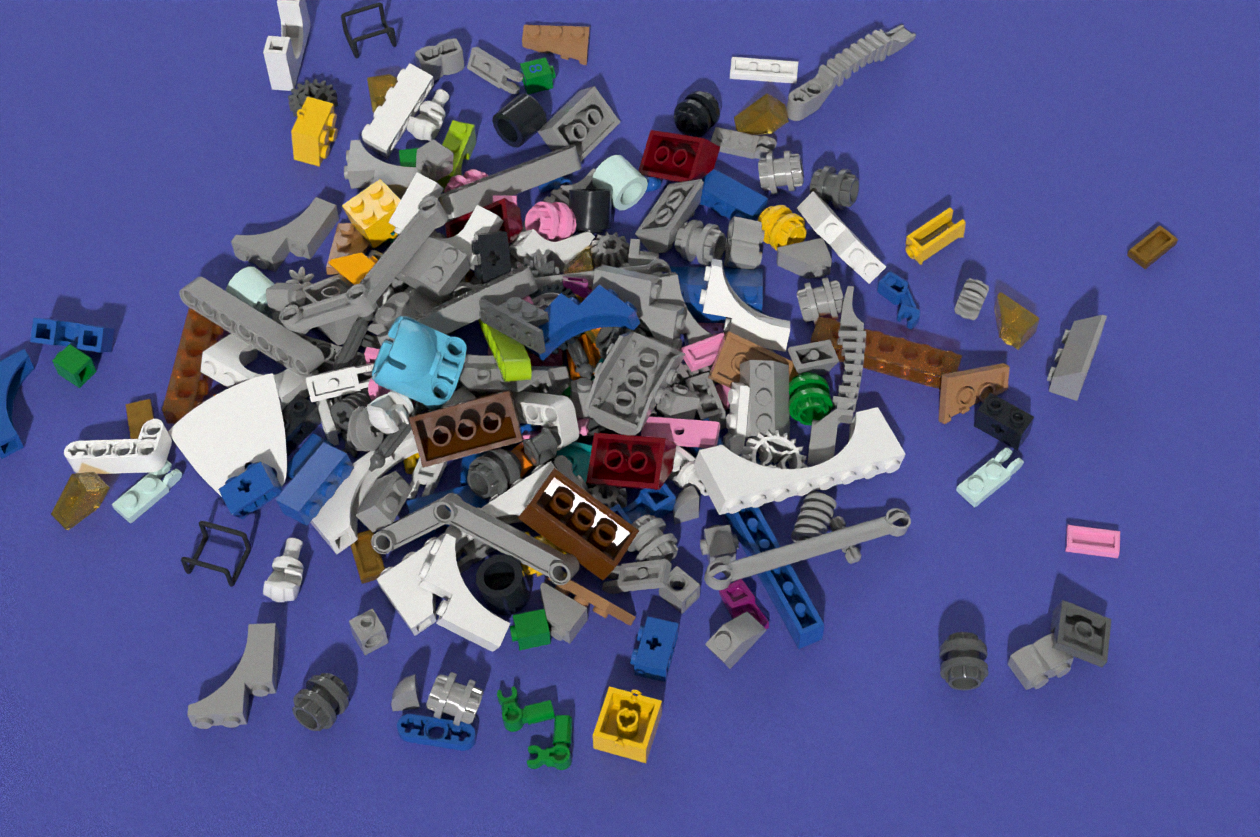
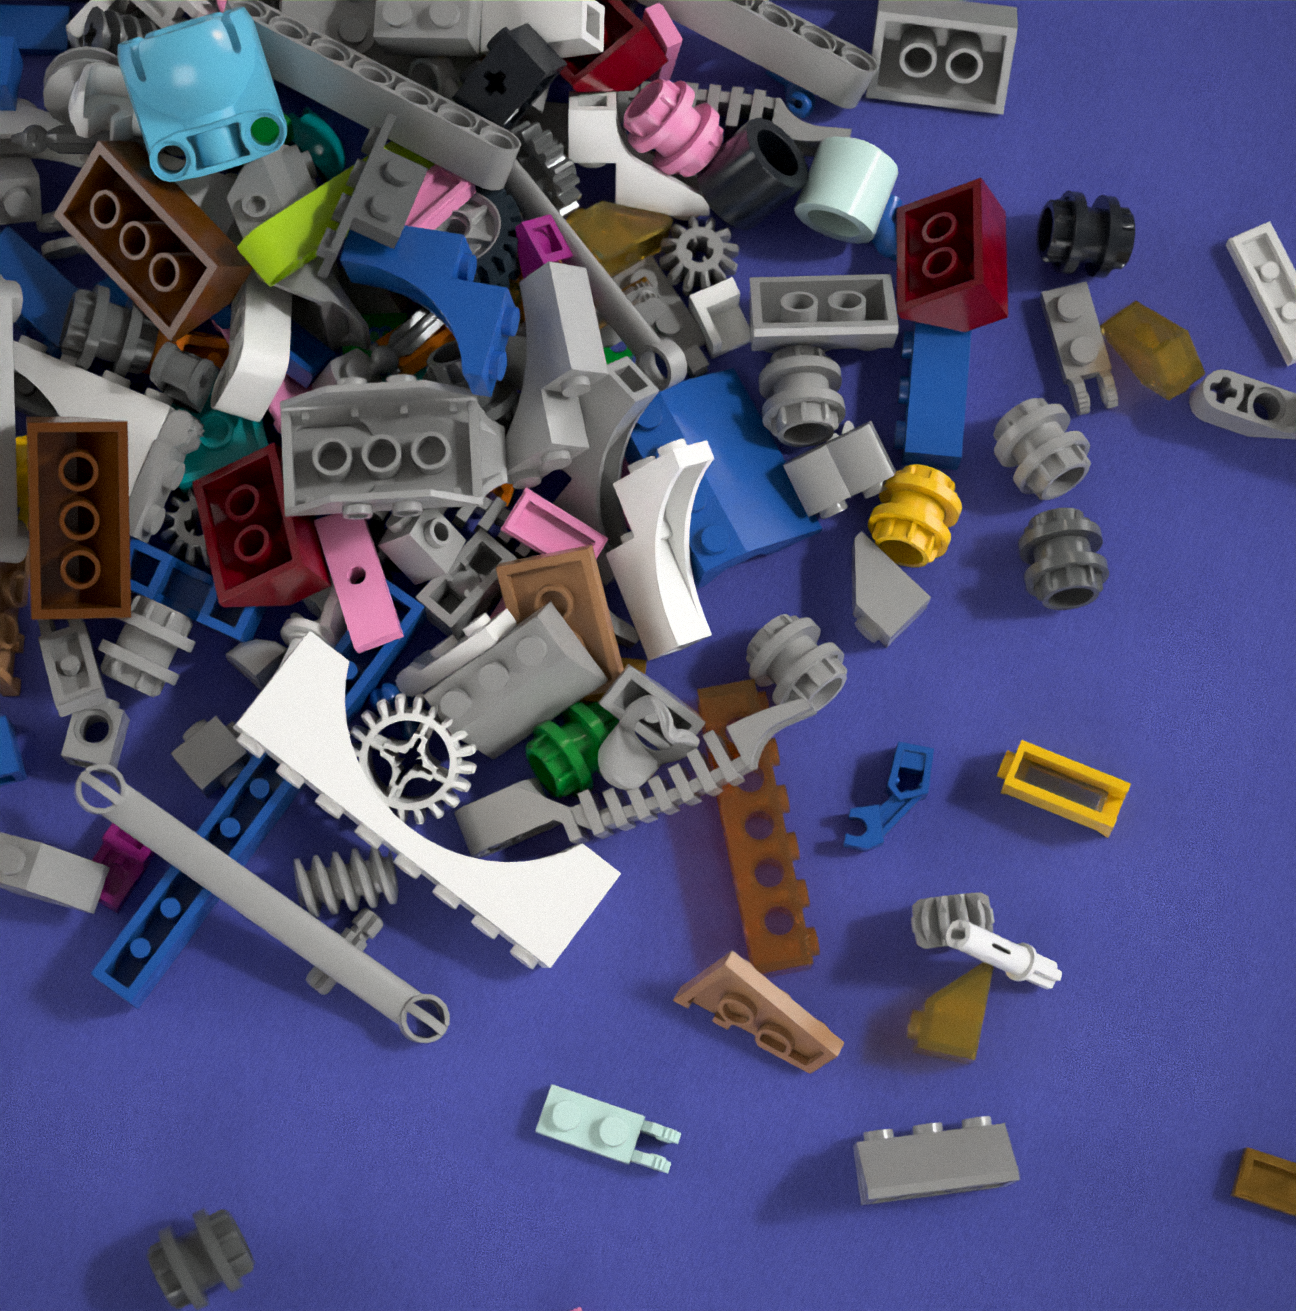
camera: 55 degrees right, 20 degrees up
white arch [797,191,886,284] -> none
black brick [974,393,1034,451] -> none
none -> light grey piece [598,695,700,790]
none -> white axle [946,920,1062,989]

